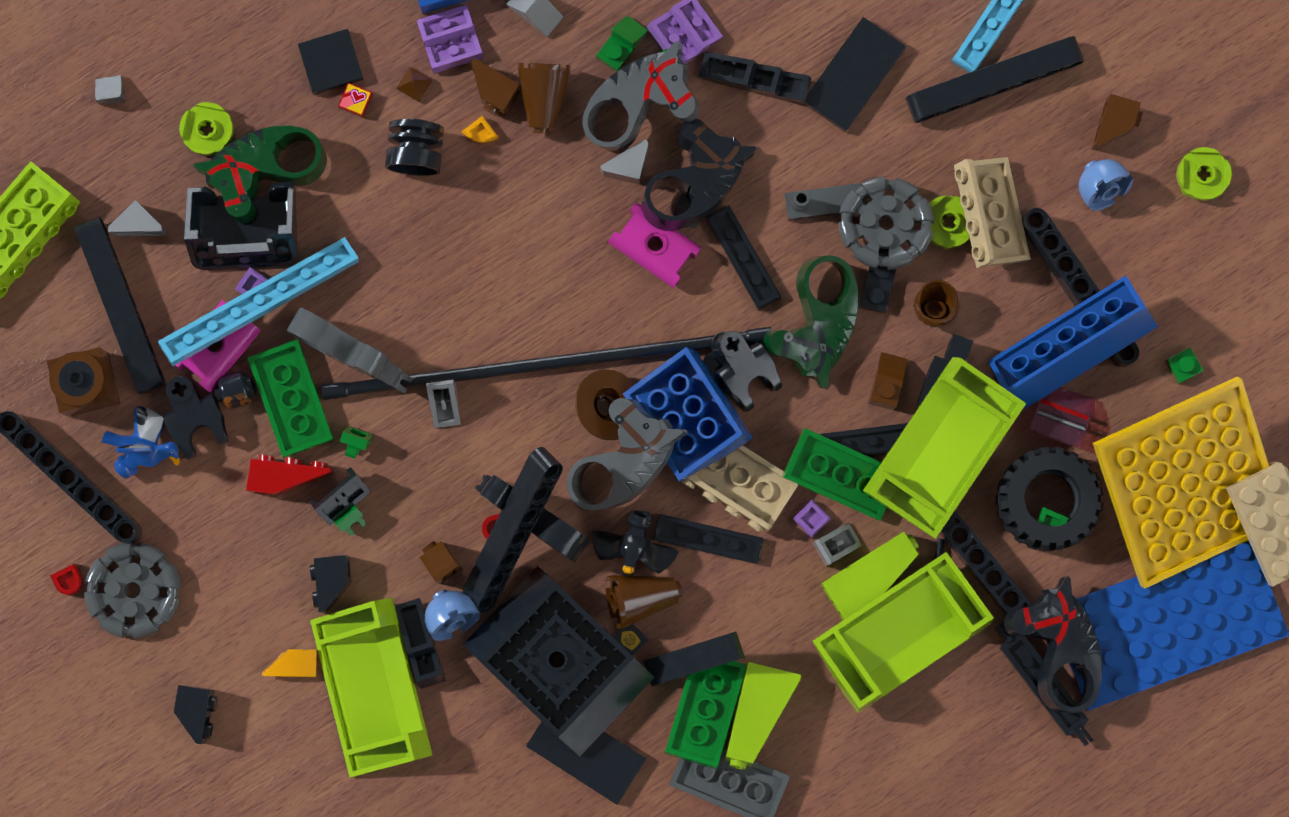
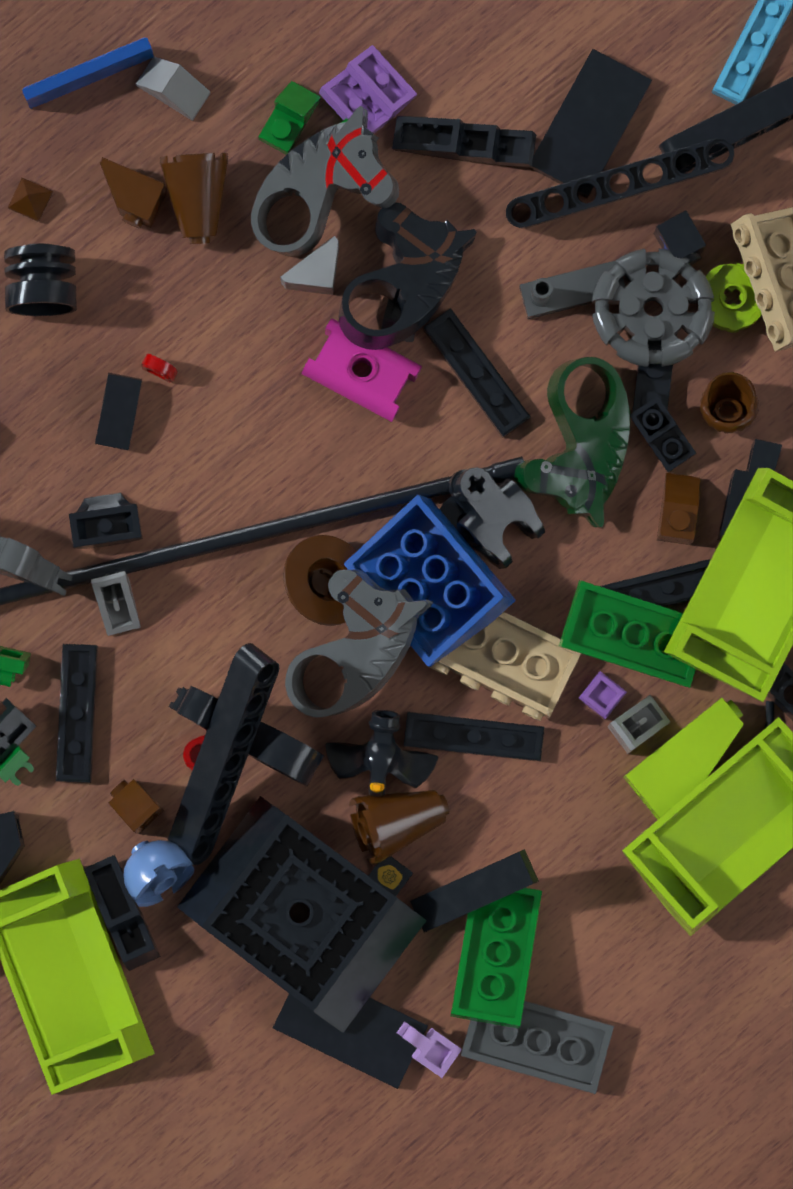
camera: 10 degrees left, 0 degrees up
medium lavender slope [417,4,484,74] -> none
light orange tile [461,116,499,143] -> none
lime slope [724,662,801,770] -> none
none -> black tile [56,644,98,783]
none -> black slope [69,493,143,549]
none -> black slope [95,372,142,450]
none -> red tile [141,354,178,383]
none -> lavender plate [397,1021,462,1078]
none -> black beam [506,138,734,229]
none -> black slope [630,396,697,473]
none -> black brick [654,210,706,265]

